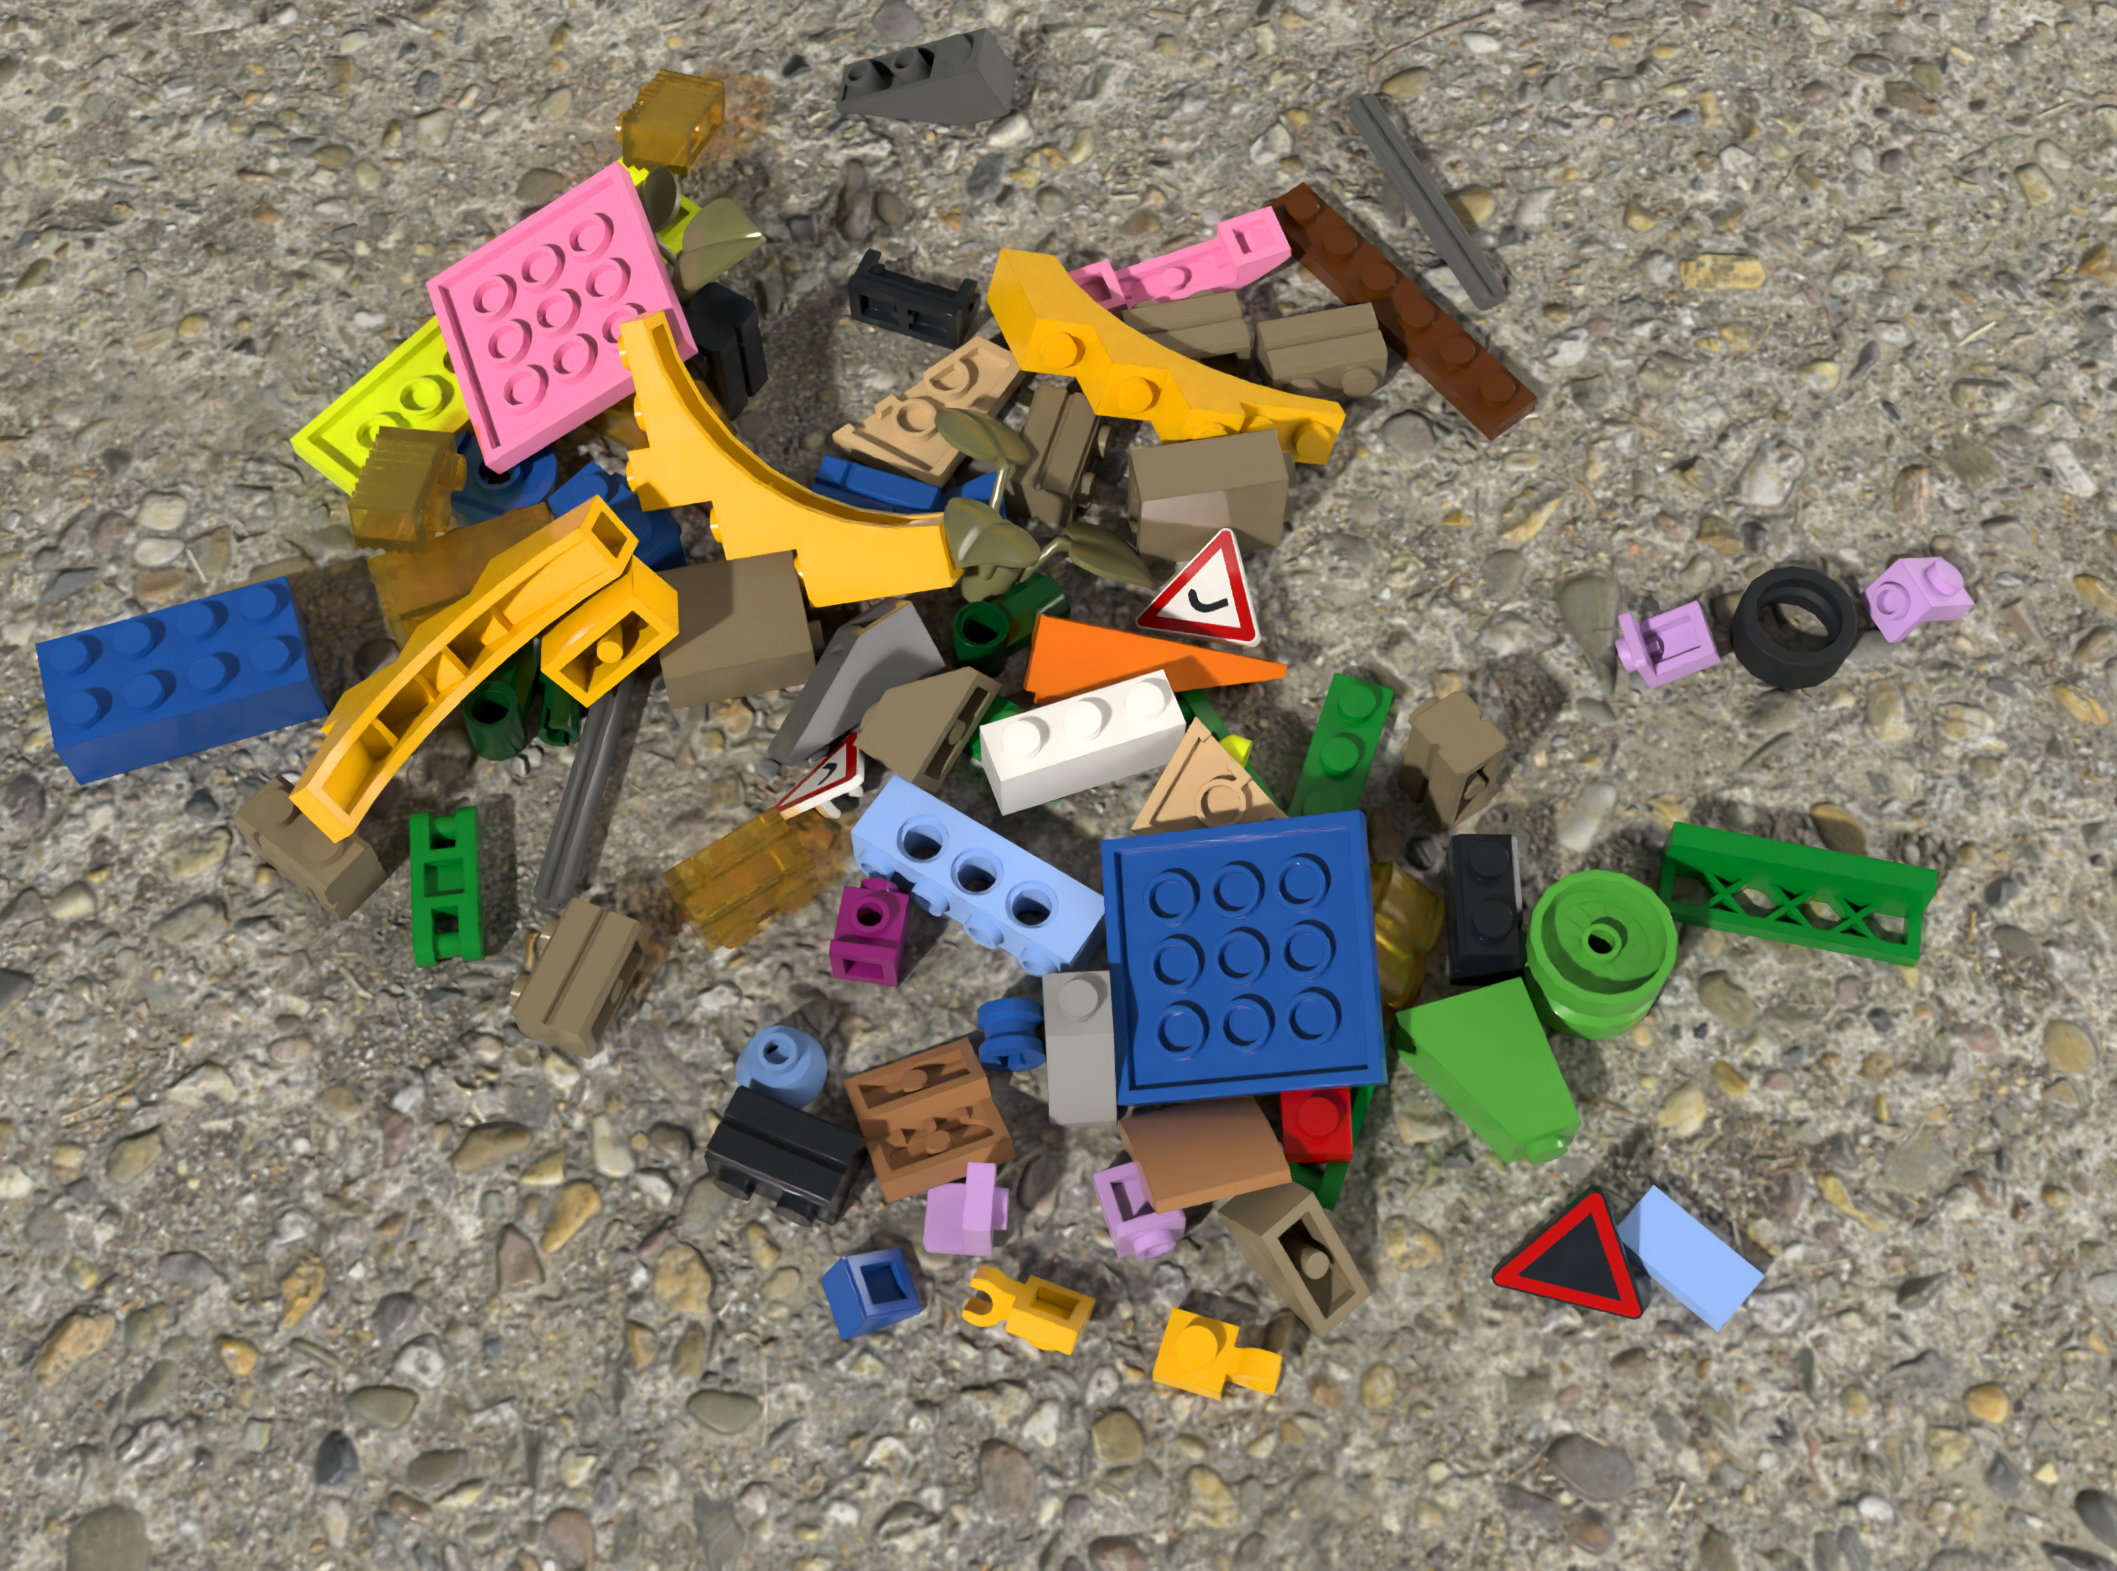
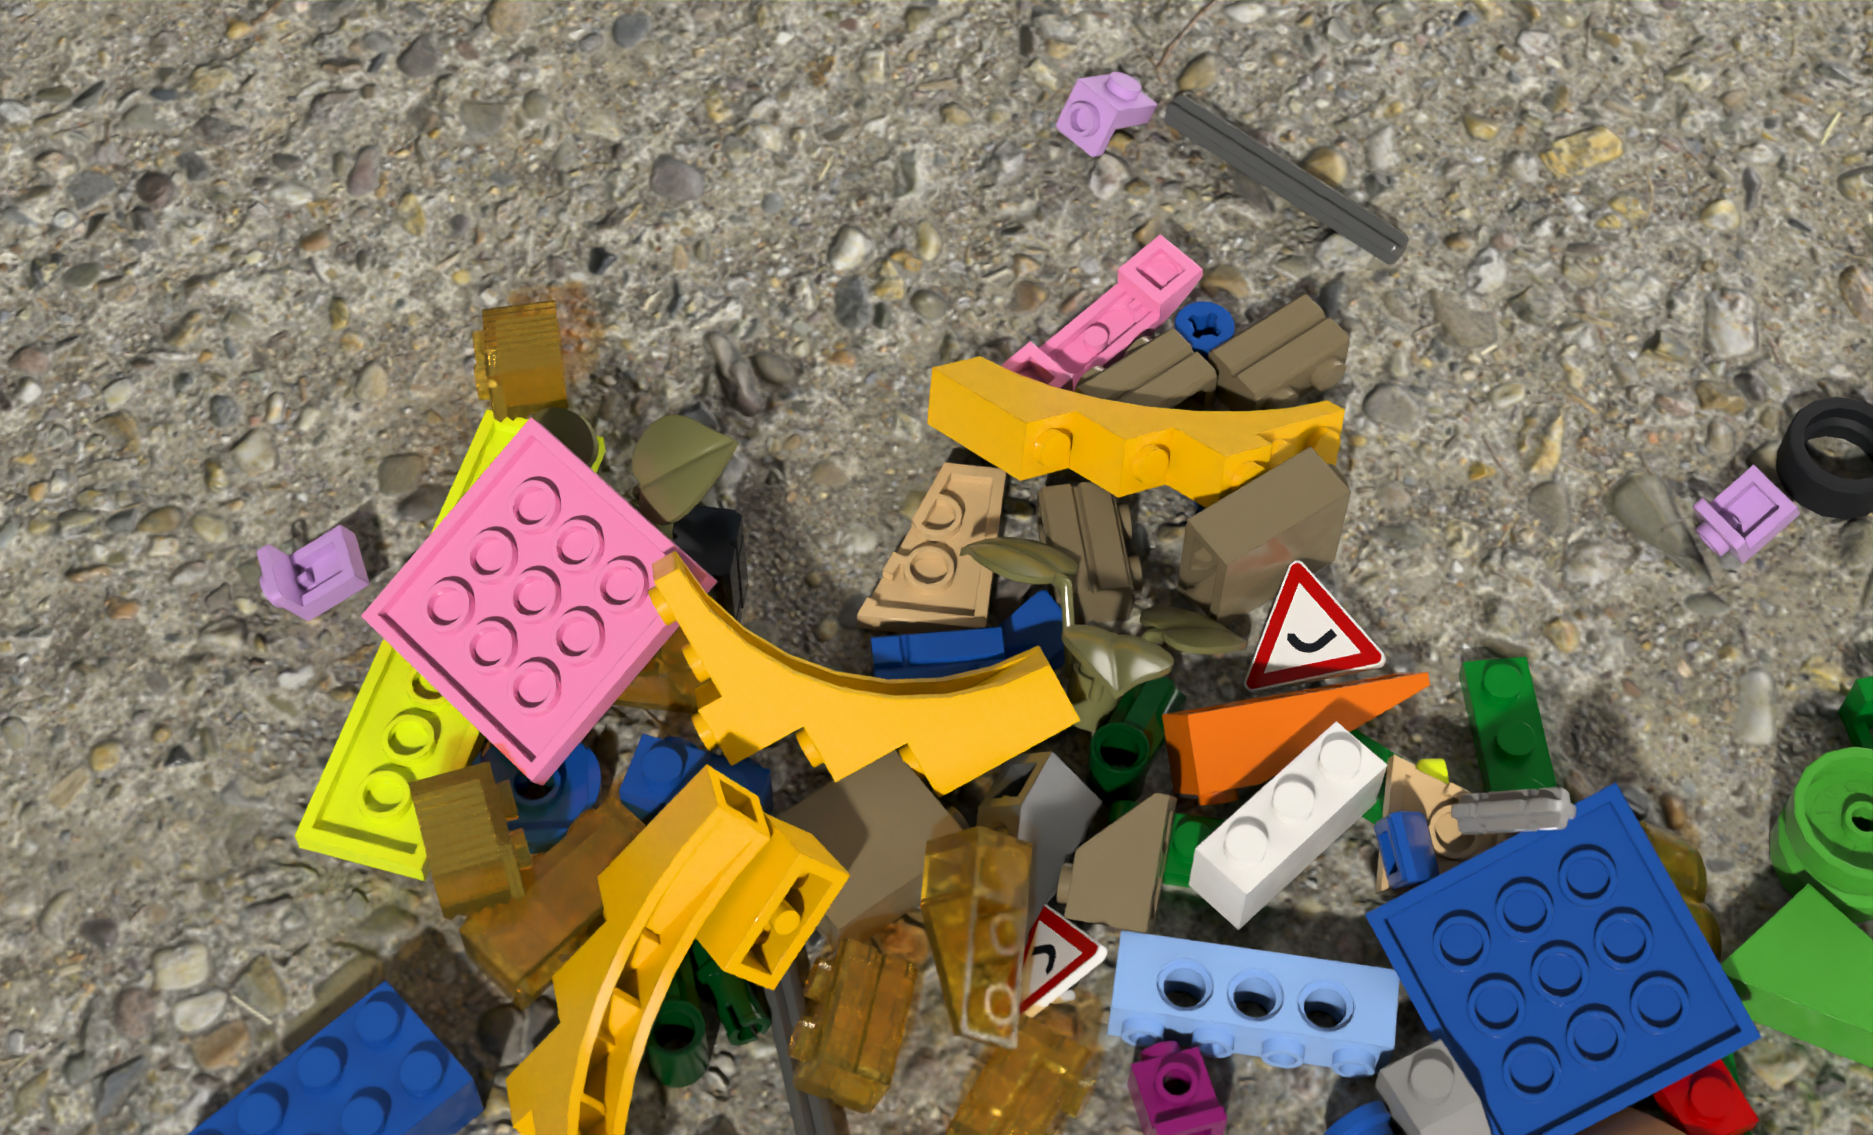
camera: 25 degrees left, 5 degrees down
dark grey slope [835,27,1018,126] -> none
black hinge [847,248,981,351] -> none
reddish brown plate [1264,182,1537,441] -> none
dark tan brick [1398,691,1508,832] -> none
black brick [1443,834,1526,986] -> none
none -> lavender bracket [257,525,370,622]
none -> clear yellow brick [787,938,919,1114]
none -> clear yellow slope [920,826,1033,1051]
none -> lavender bracket [1056,72,1158,157]
none -> blue wheel [1174,301,1235,362]
none -> blue slope [1374,811,1440,890]
none -> light grey axle [1451,787,1576,835]

